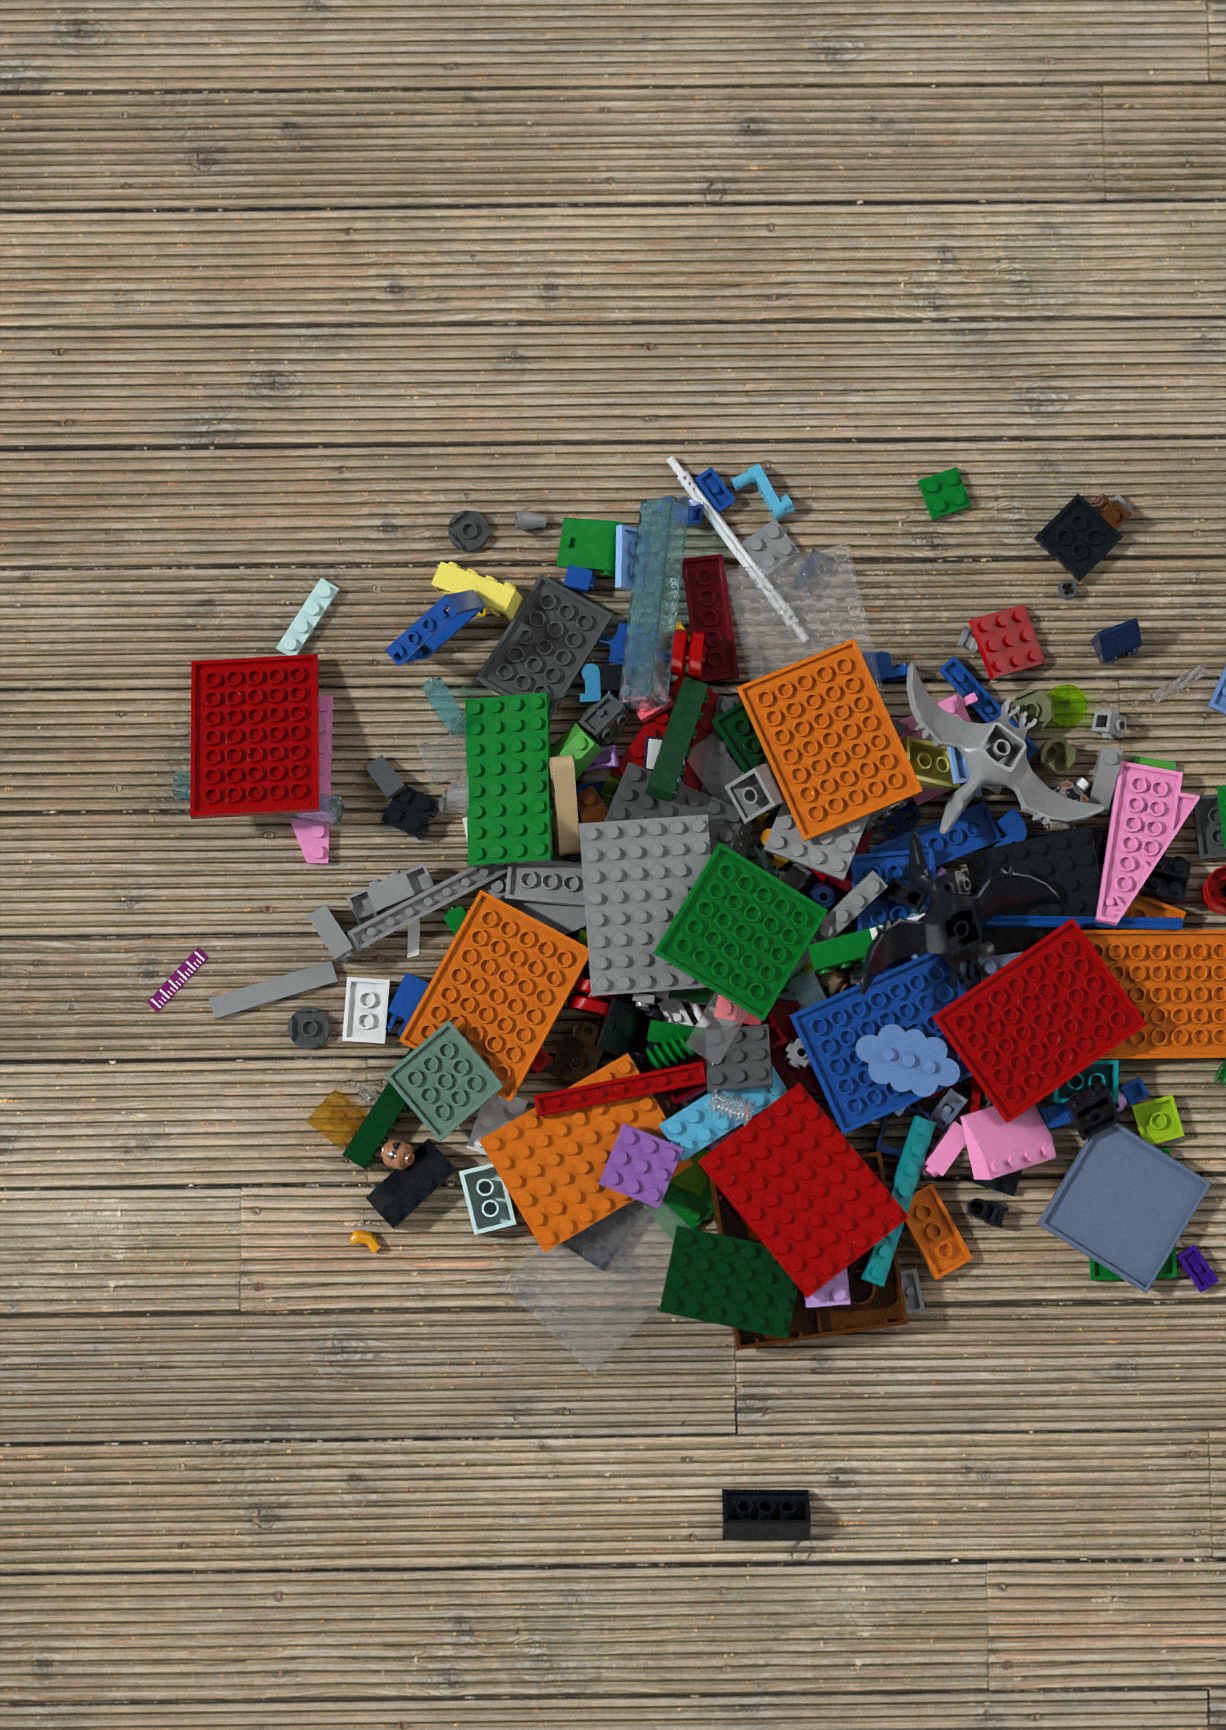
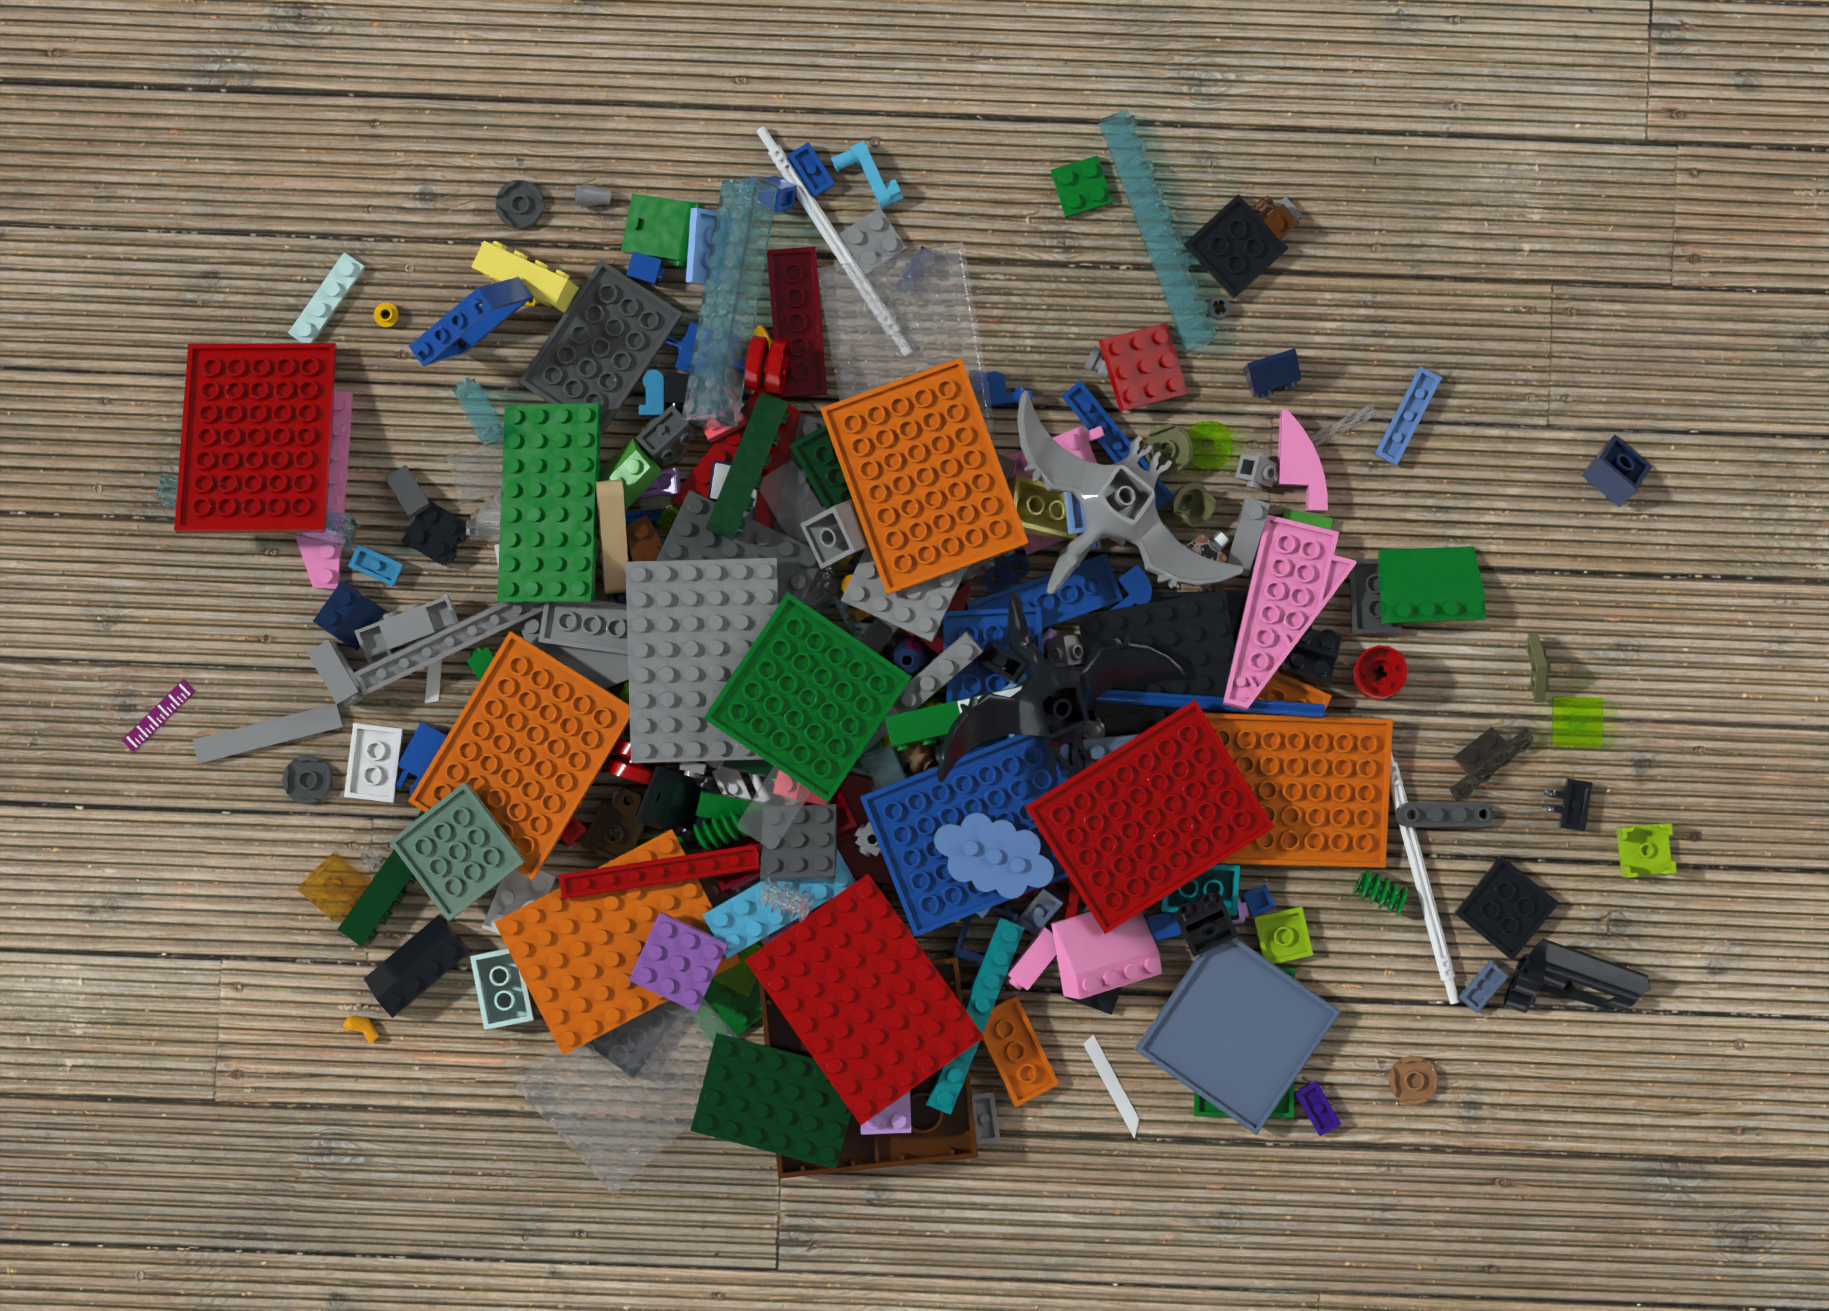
camera: 10 degrees right, 5 degrees up
nougat head [381,1139,414,1170] -> none
black piece [965,1198,1009,1229] -> none
none -> dark blue slope [313,581,386,651]
none -> dark azure plate [348,544,404,587]
none -> yellow plate [374,302,399,327]
none -> white sticker [1083,1034,1139,1139]
none -> clear light blue brick [1098,109,1217,353]
none -> bright pink slope [1277,410,1328,512]

